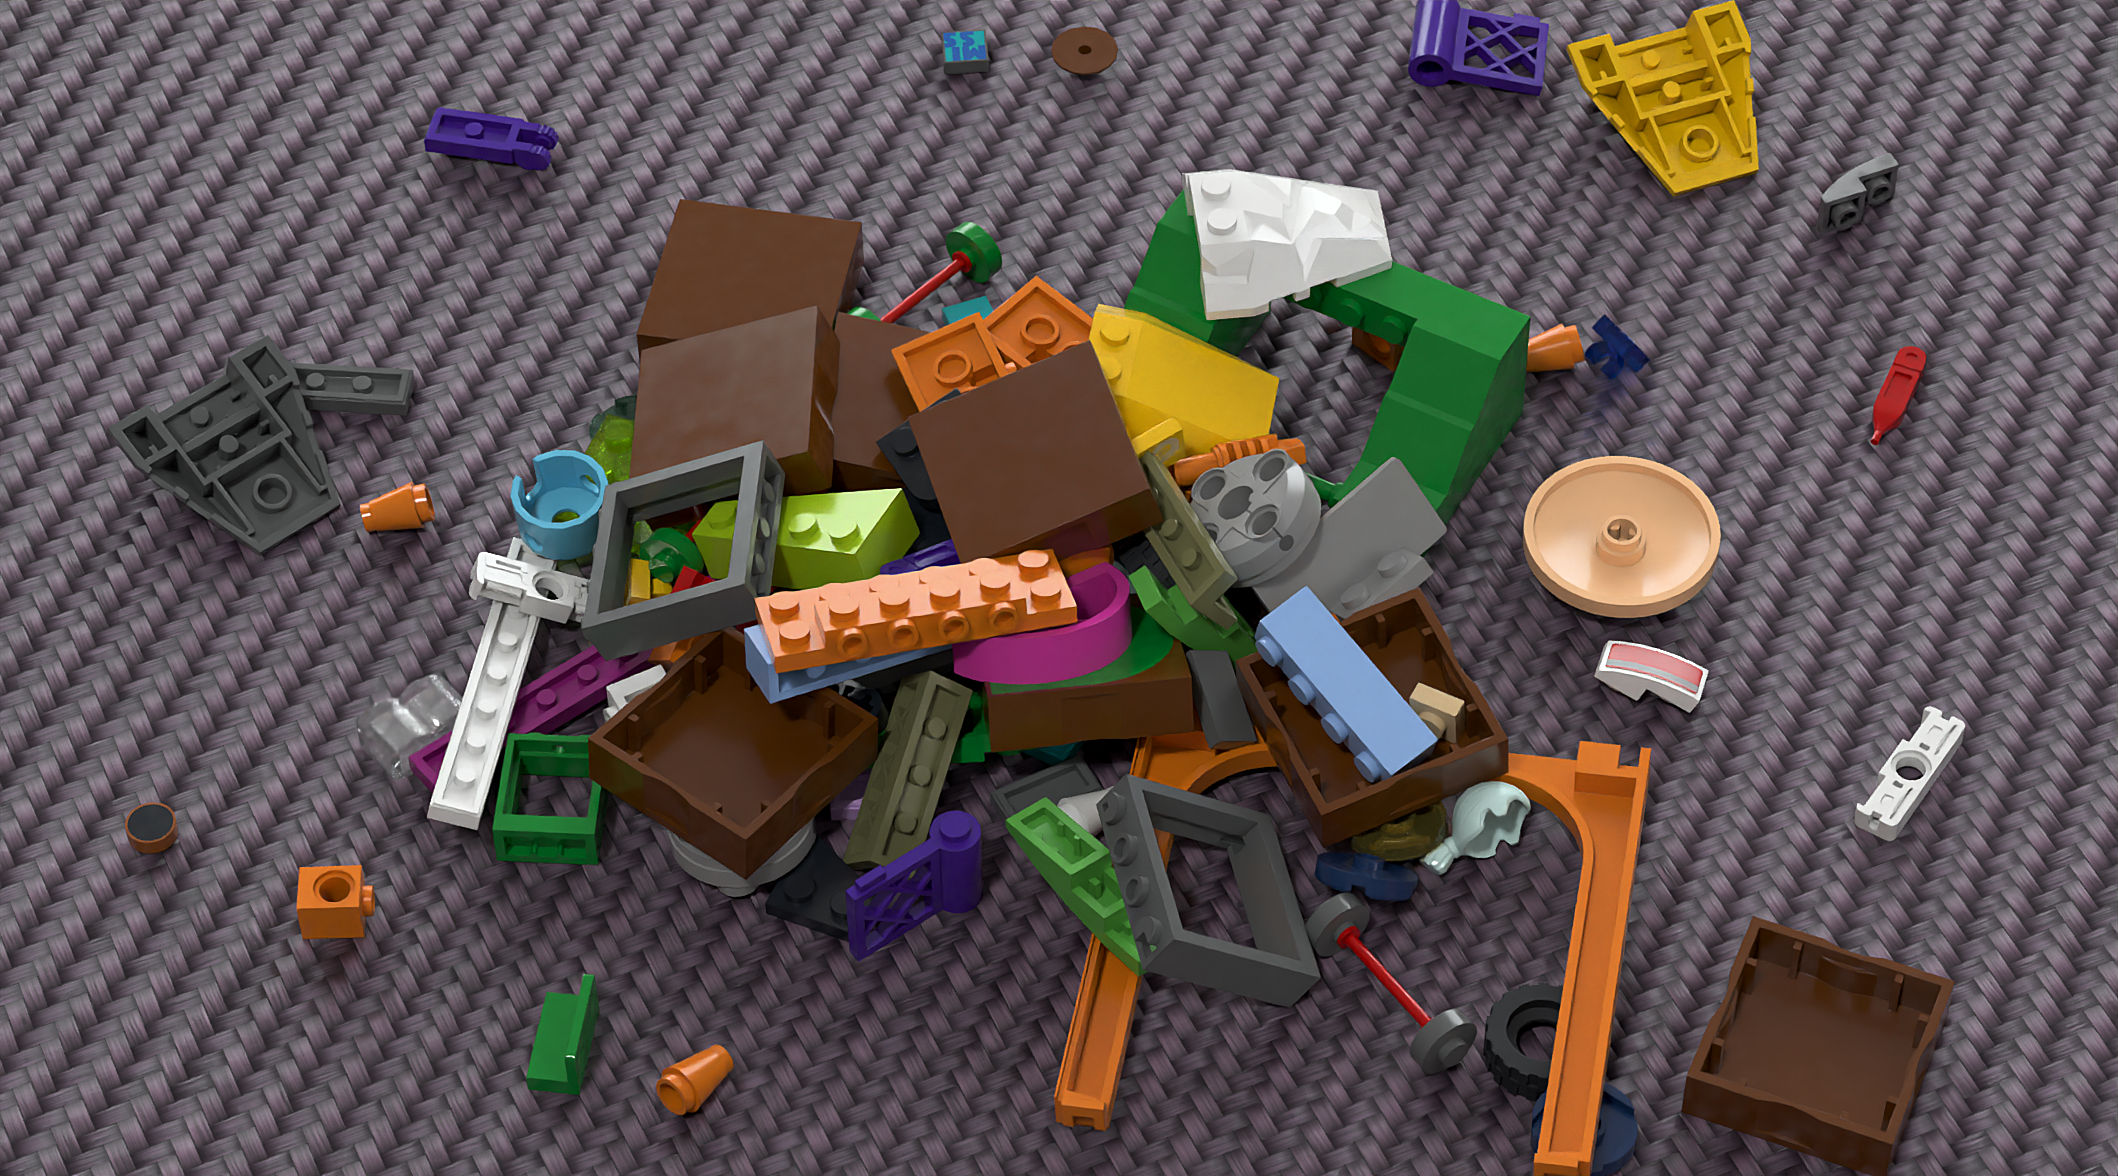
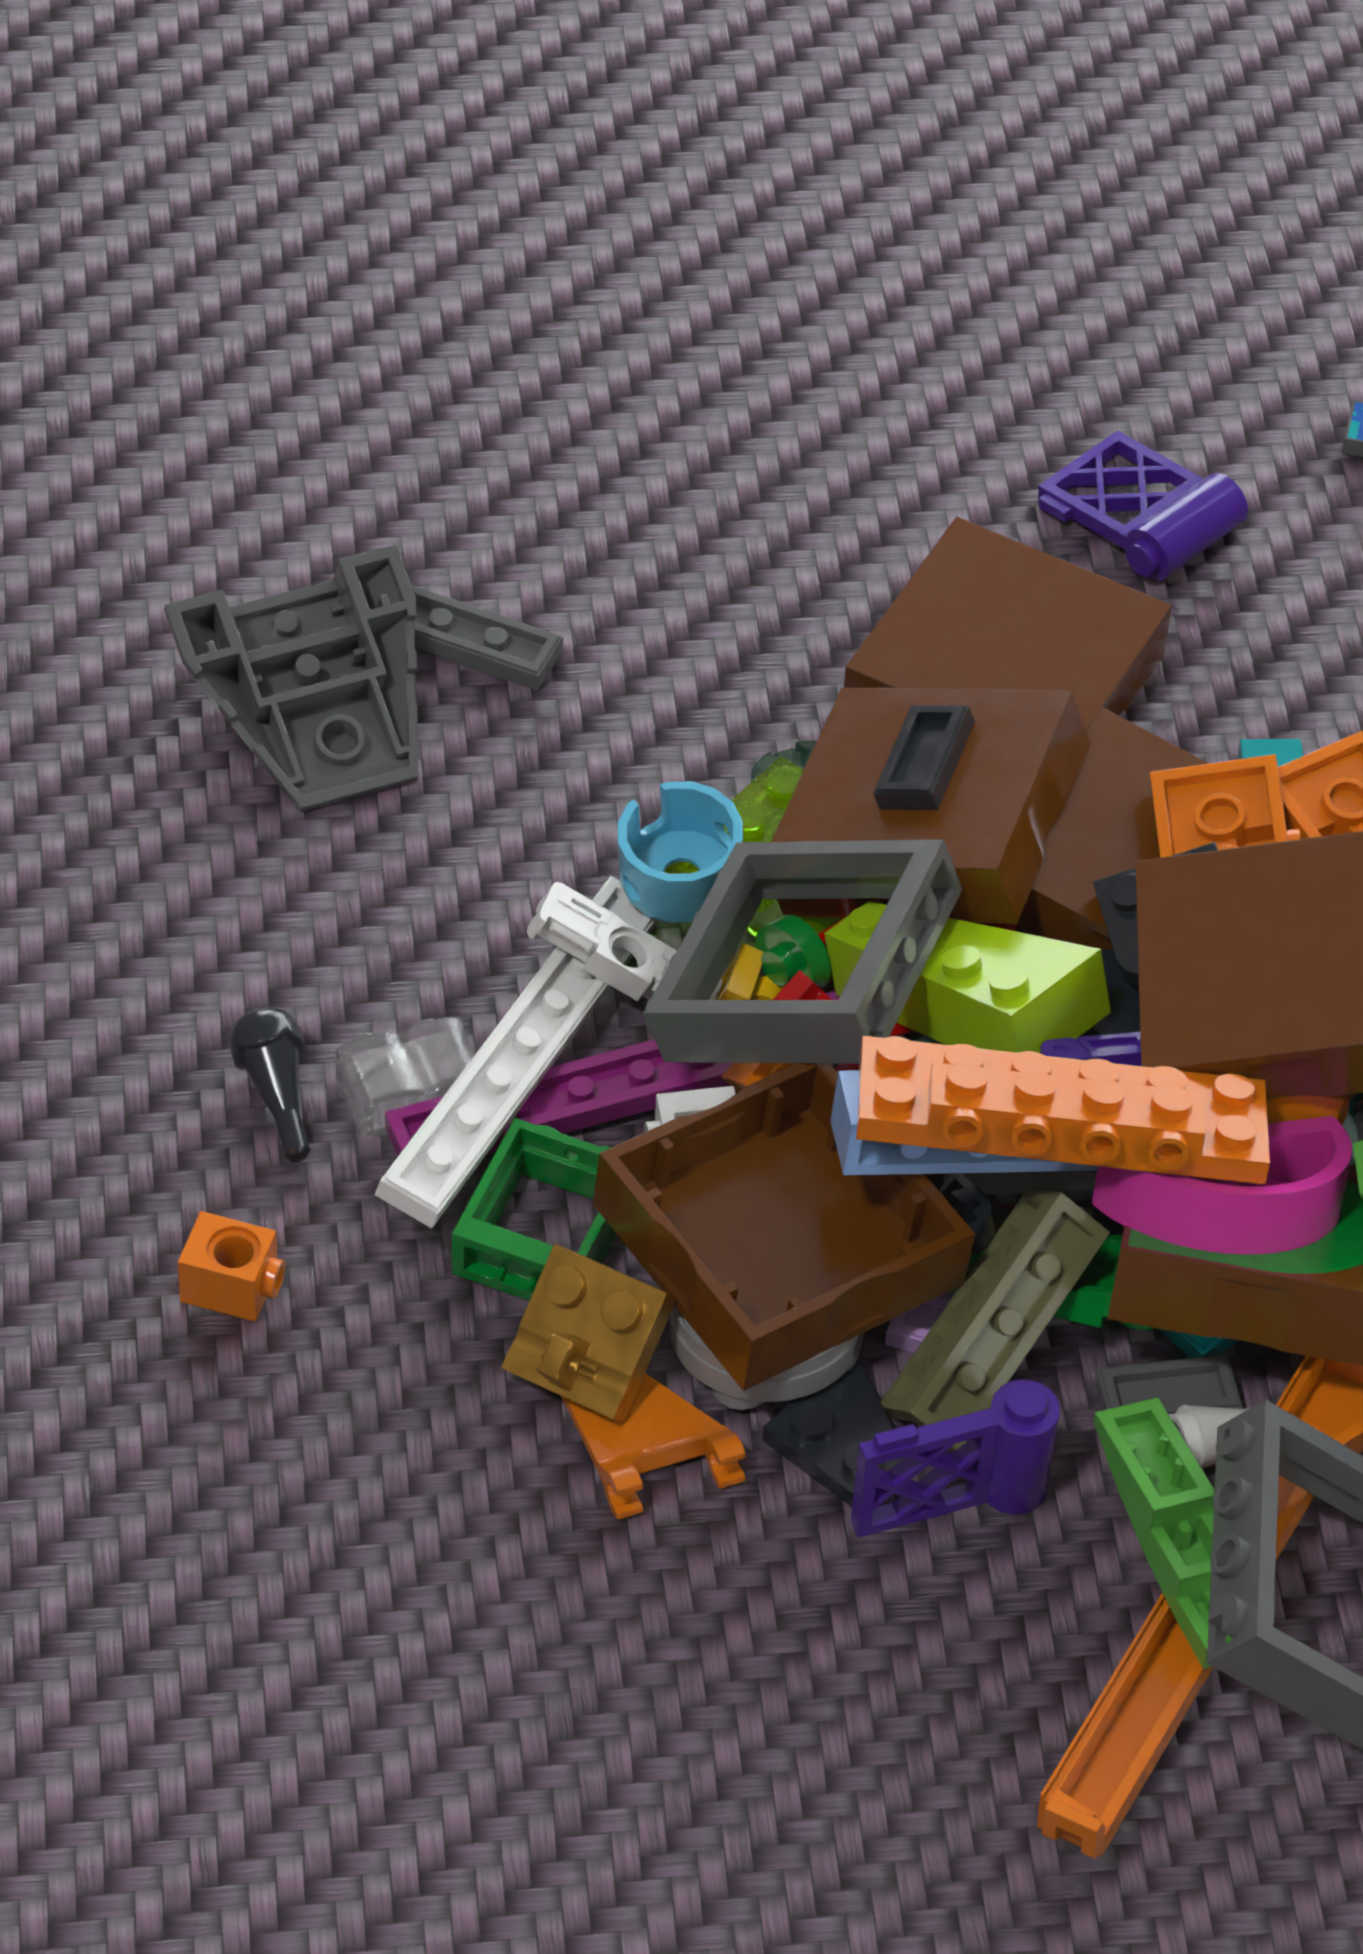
camera: 15 degrees right, 0 degrees up
black tile [125,802,178,854] -> none
orange cone [360,481,435,533] -> none
dark purple hinge [424,107,559,171] -> none
green panel [526,974,599,1095] -> none
orange cone [656,1044,734,1115] -> none
green axle [847,222,1002,324] -> none
none -> black piece [230,1007,311,1162]
none -> pearl gold hinge [501,1244,677,1423]
none -> orange flag [560,1373,745,1520]
none -> black tile [873,705,975,810]
none -> dark purple piece [1038,430,1248,581]

